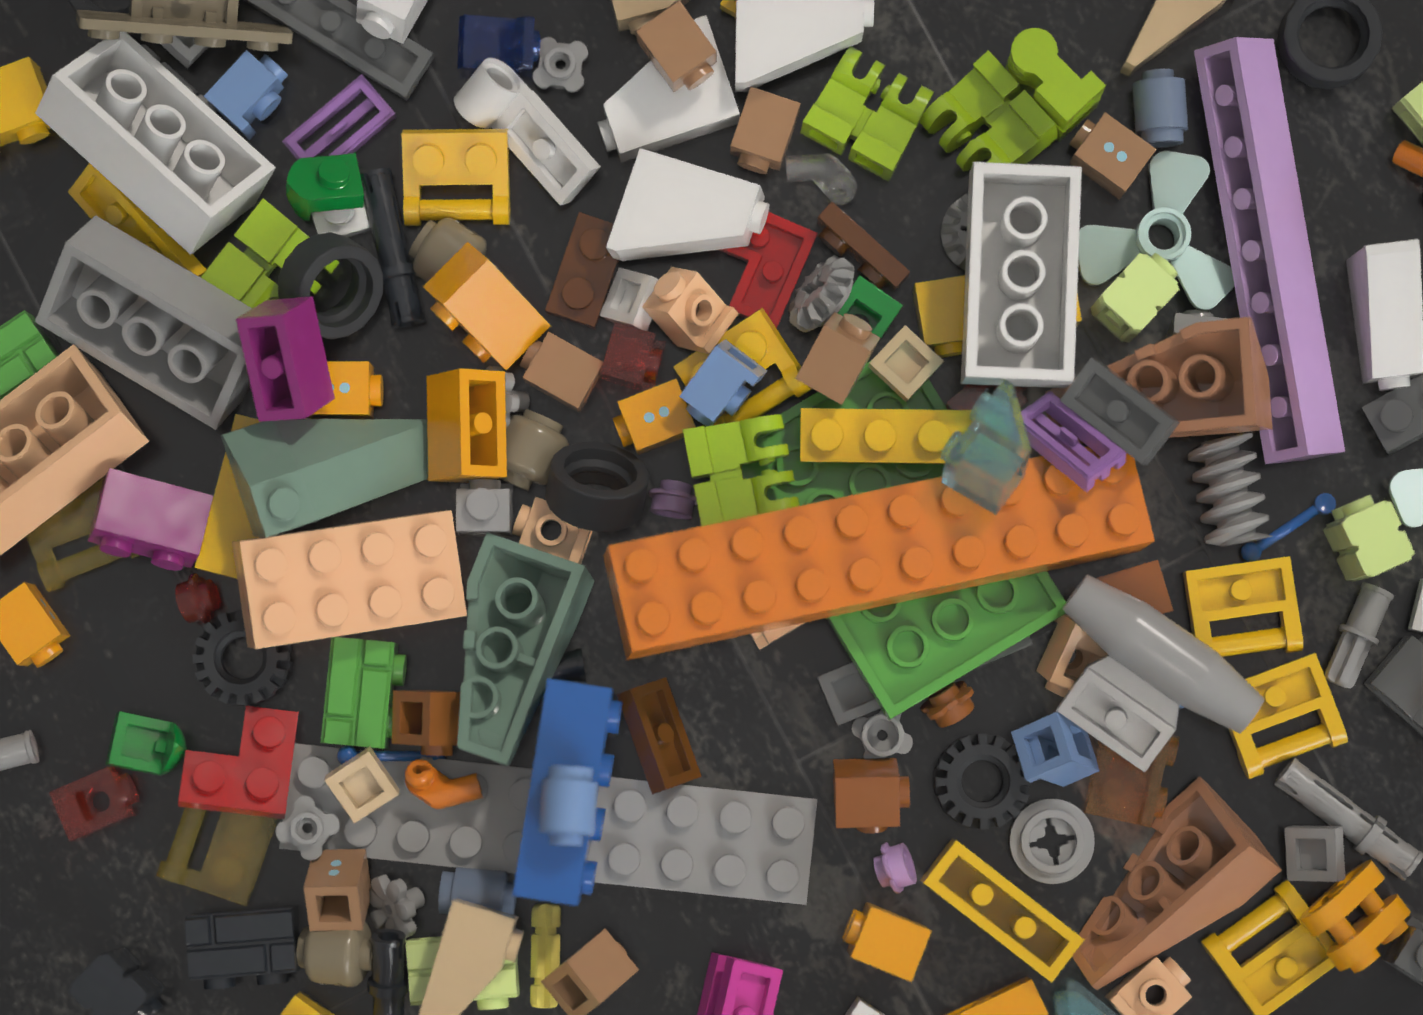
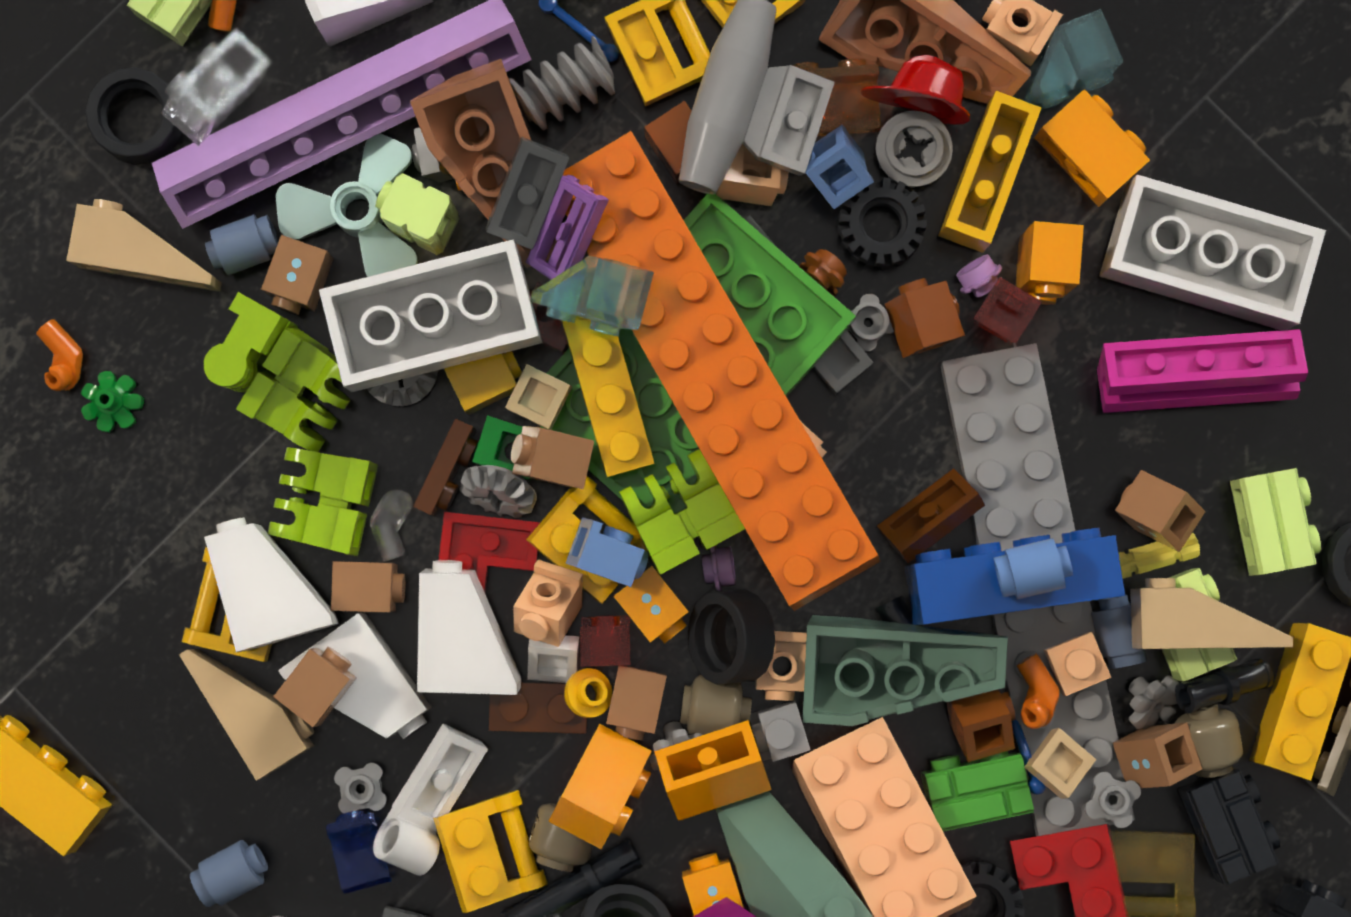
camera: 110 degrees left, 0 degrees up
none -> clear brick [161,29,273,146]
none -> yellow plate [564,668,612,718]
none -> red piece [860,55,970,125]
none -> clear red brick [973,277,1042,348]
none -> light nougat plate [1044,632,1111,696]

